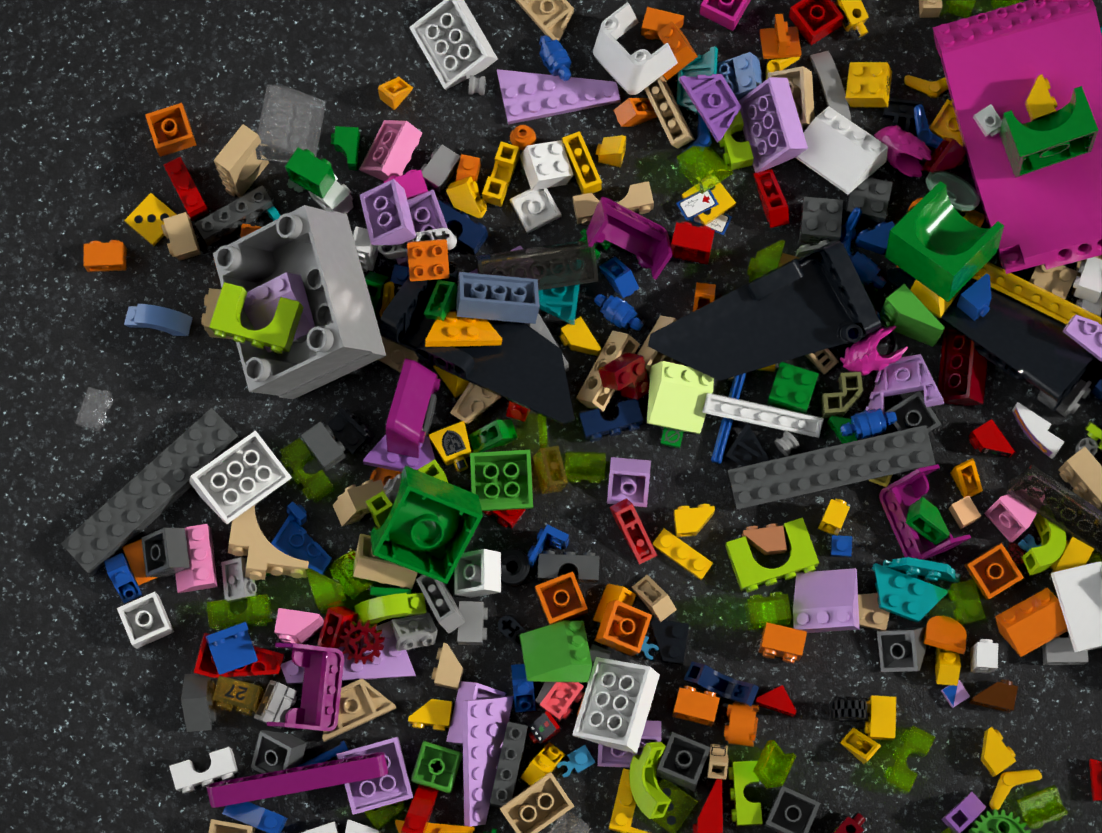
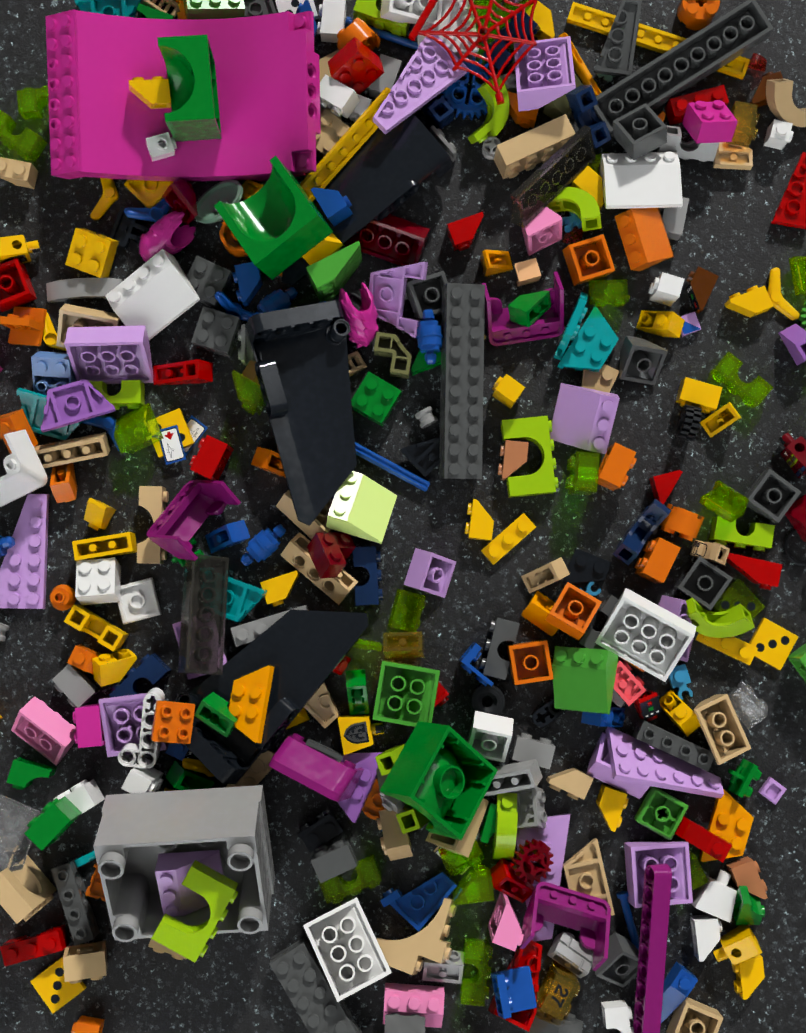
camera: 80 degrees left, 10 degrees up
medium blue arch [124,304,193,336] -> none
lavender slope [360,179,416,245] -> none
sand blue slope [456,272,540,324] -> none
red slope [609,498,657,565] -> none
green tile [660,427,684,449] -> none
white tile [702,393,824,438] -> none
blue plate [830,535,852,558] -> none
orange tile [924,616,967,655] -> none
white slope [1012,402,1064,459] -> none

